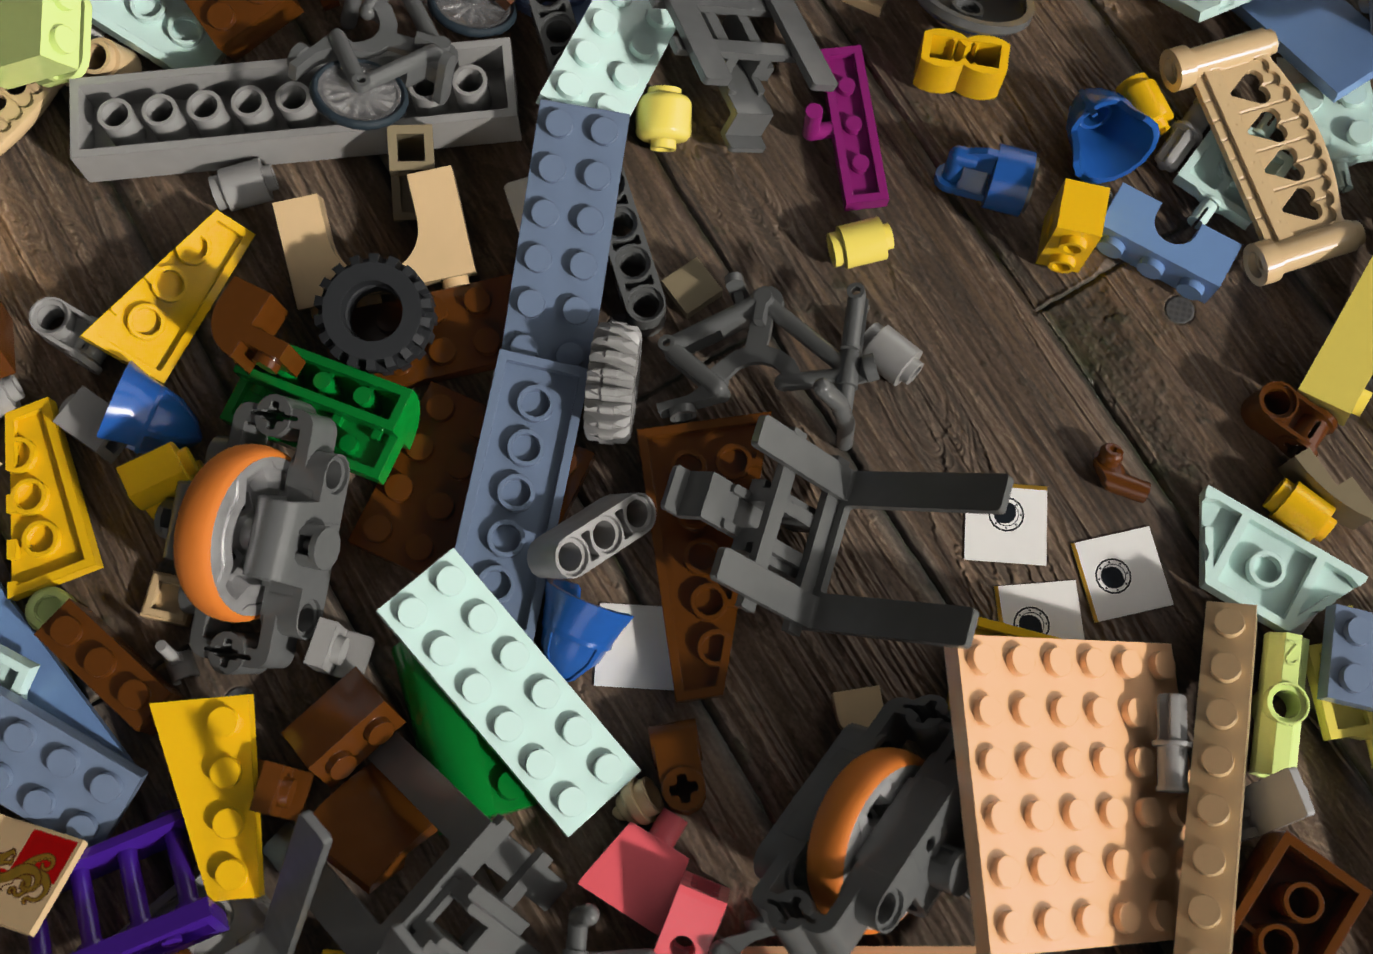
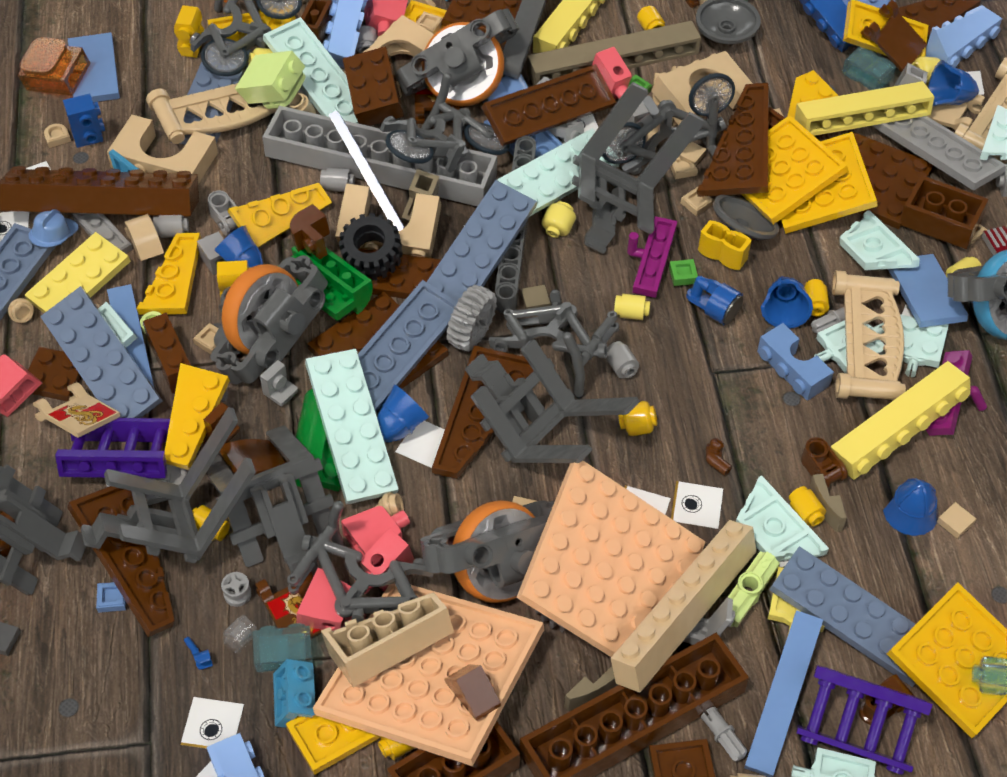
camera: 25 degrees right, 20 degrees down
light grey hand [155,640,200,686] -> none
reddish brown brick [281,666,406,789] -> none
light grey beam [527,492,656,579] -> none
reddish brown piece [648,718,706,815] -> none
white sticker [964,484,1047,566] -> none
yellow brick [1036,178,1111,273] -> none
light grey axle [1152,693,1193,793] -> none
none -> tile [329,111,405,231]
none -> yellow head [619,401,658,436]
none -> bright green plate [669,259,698,286]

